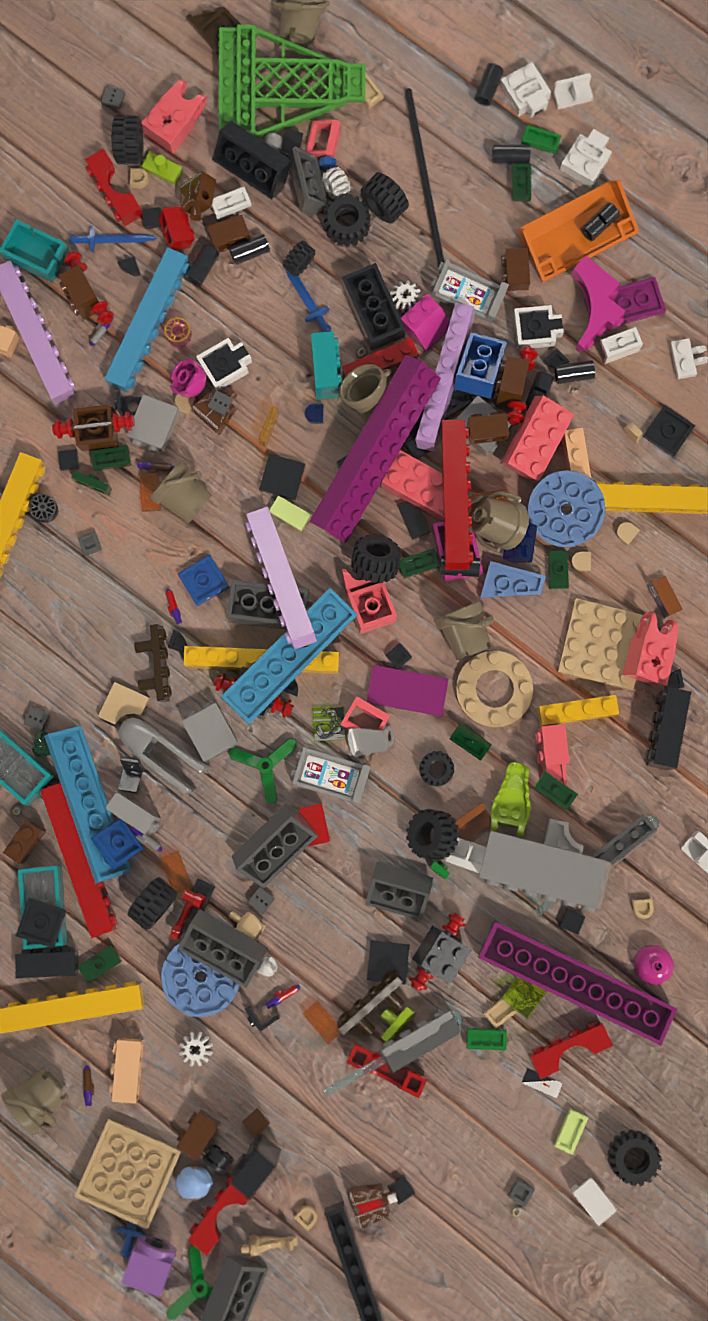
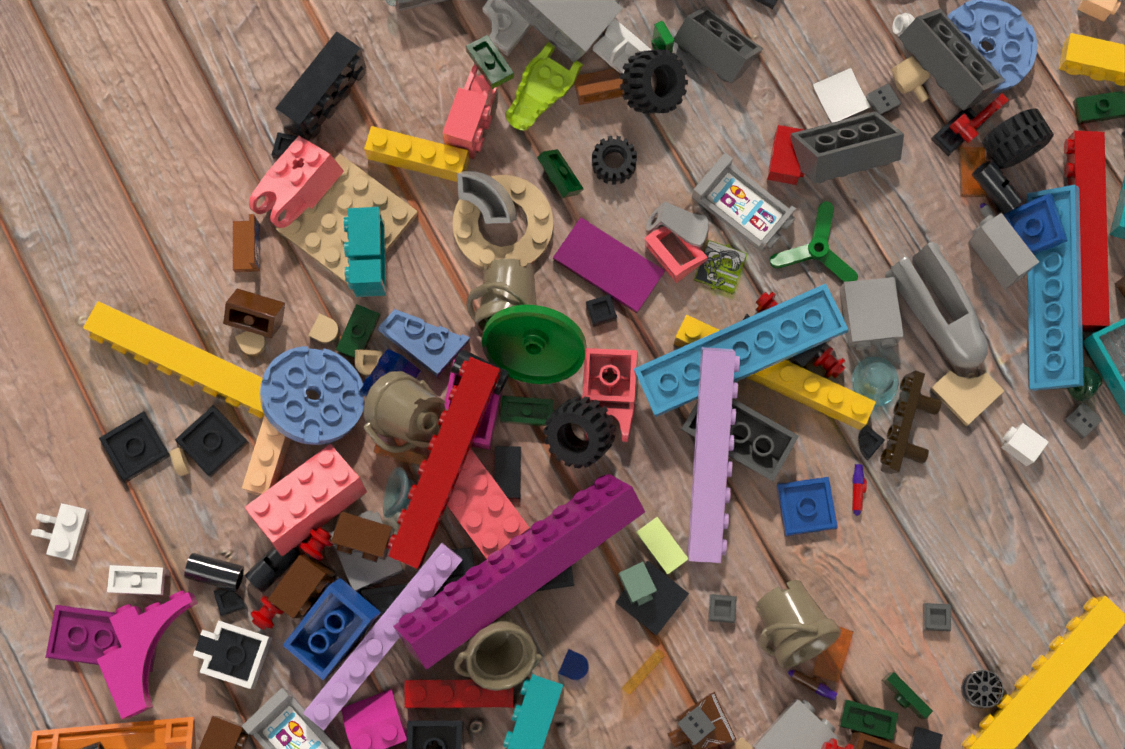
camera: 160 degrees left, 5 degrees down
bracket [118,758,144,794] -> none
none -> black tile [175,405,249,478]
none -> reddish brown brick [223,288,285,338]
none -> teal piece [344,207,386,297]
none -> tan tile [355,350,383,376]
none -> clear light blue hat [383,467,417,518]
none -> light grey brick [457,171,517,224]
none -> green dish [482,305,587,384]
none -> sand green brick [618,562,657,606]
none -> dark grey tile [708,594,737,623]
none -> white sticker [813,68,871,123]
none -> clear light blue hat [852,357,899,407]
none -> black pin [972,159,1023,214]
none -> white brick [1001,423,1048,466]

